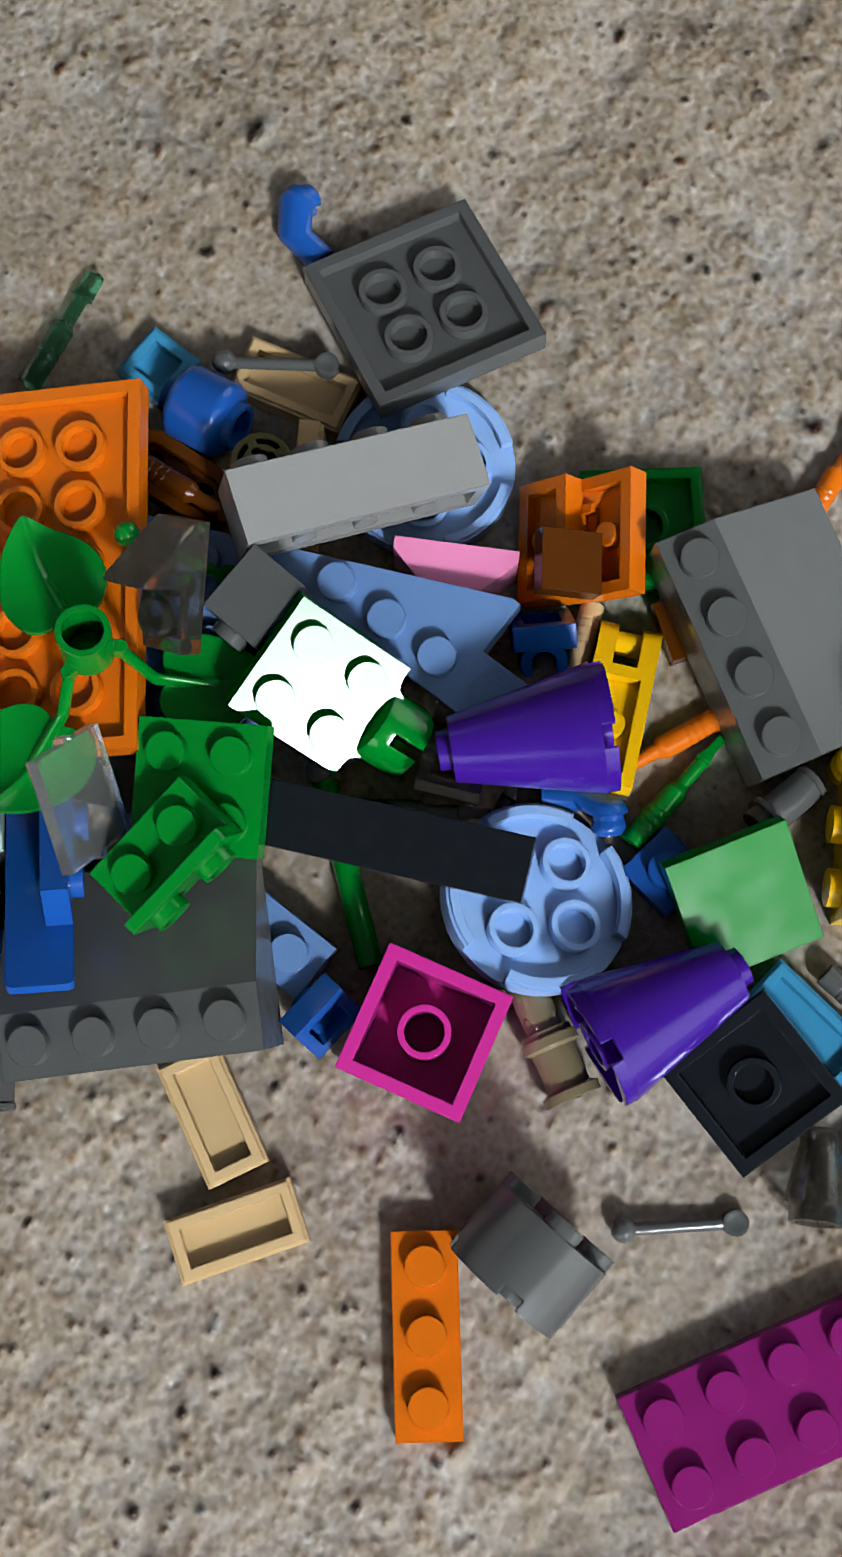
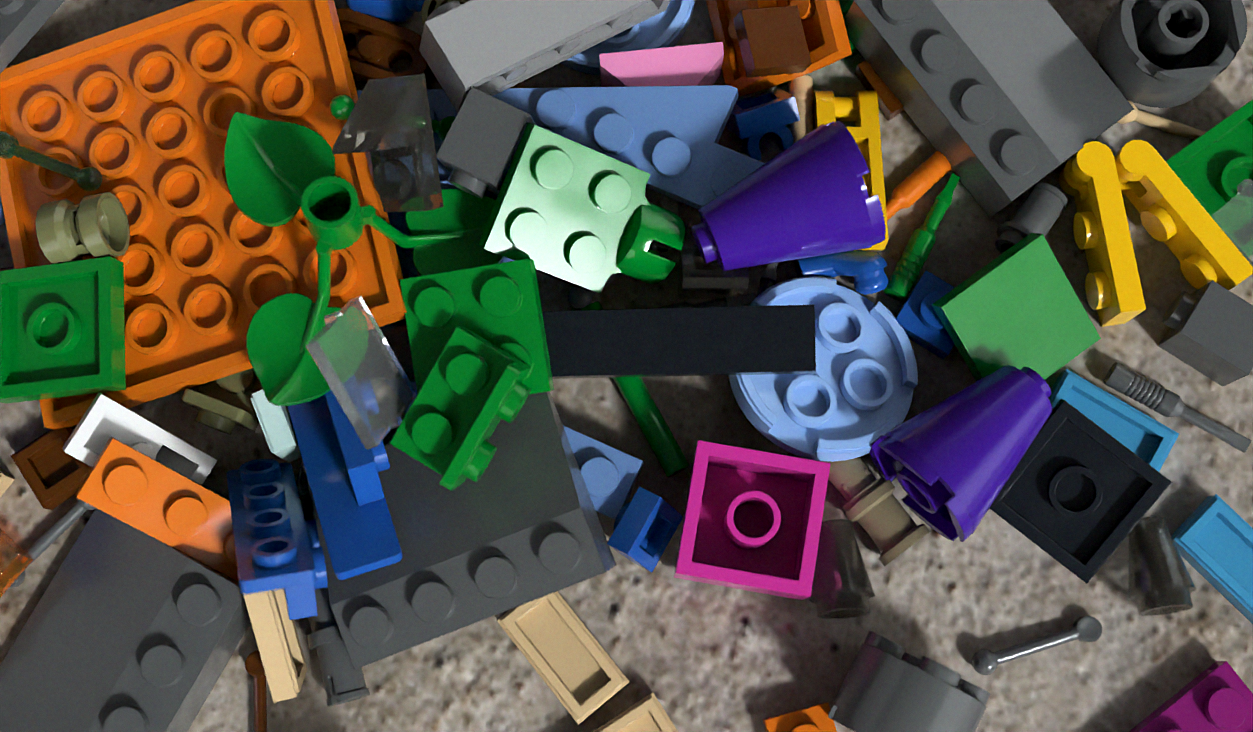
camera: 15 degrees left, 0 degrees up
reddish brown piece [148,453,228,524] -> none
none -> clear smoke cone [809,519,875,619]

